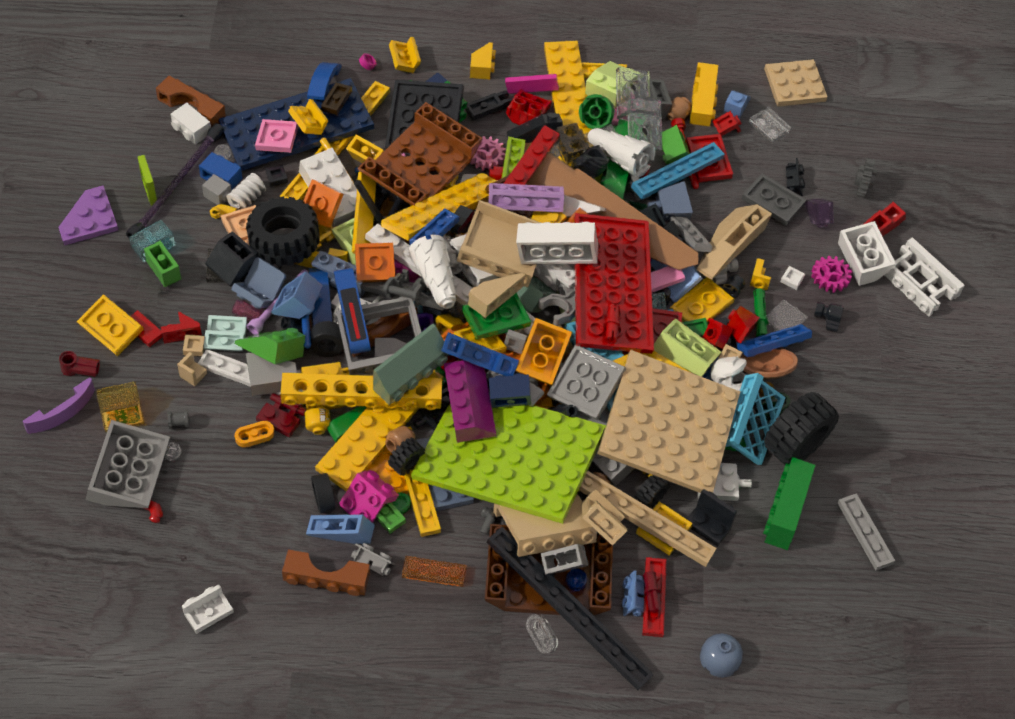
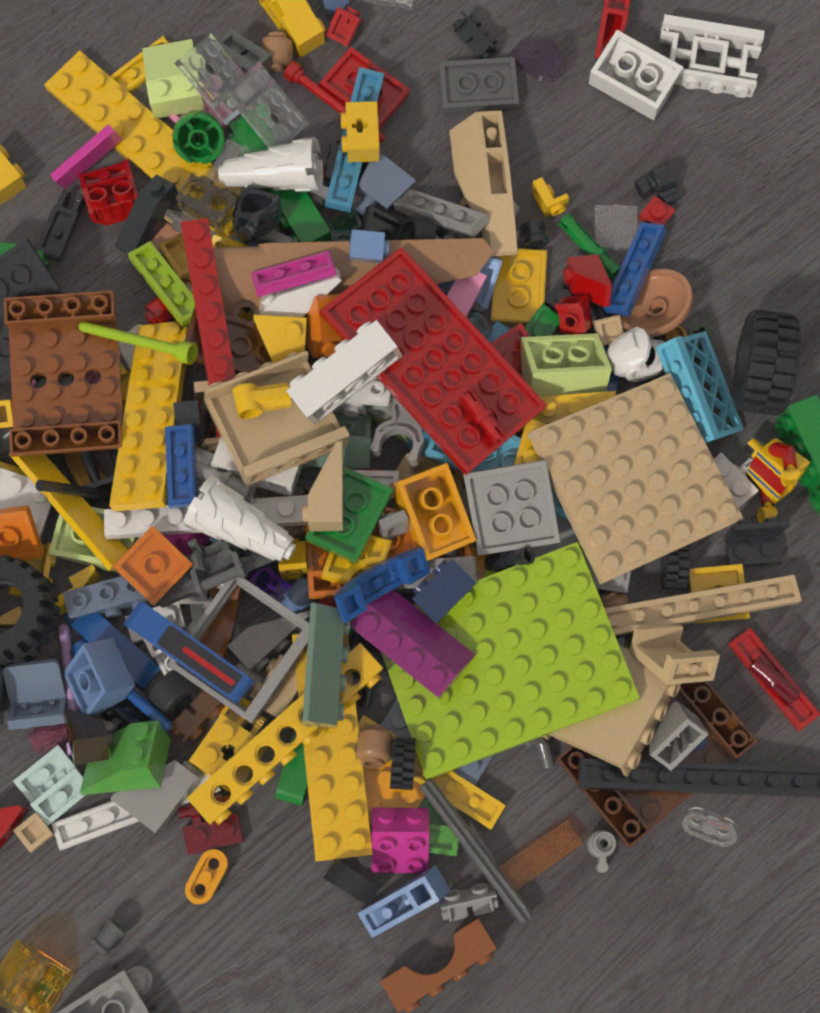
camera: 40 degrees left, 20 degrees up
tan panel [177,352,207,386] -> none
yellow head [305,404,331,435] -> none
bright pink gear [470,136,506,171] -> none
lavender fence [488,183,564,212] -> none
medium blue hinge [622,571,645,616] -> none
bright green brick [658,125,690,165] -> none
white tile [780,266,805,290] -> none
dark pink gear [811,256,852,293] -> none
none -> dark brown slope [65,709,113,765]
none -> lime piece [78,321,198,365]
none -> clear orange hinge [171,690,223,742]
none -> yellow piece [232,382,292,419]
none -> dark pink tile [251,251,337,297]
none -> yellow brick [341,102,379,162]
none -> medium blue brick [349,230,389,263]
none -> dark grey axle [420,779,533,923]
none -> light grey piece [586,829,616,873]
none -> red plate [638,195,675,226]
none -> torso [743,438,810,523]

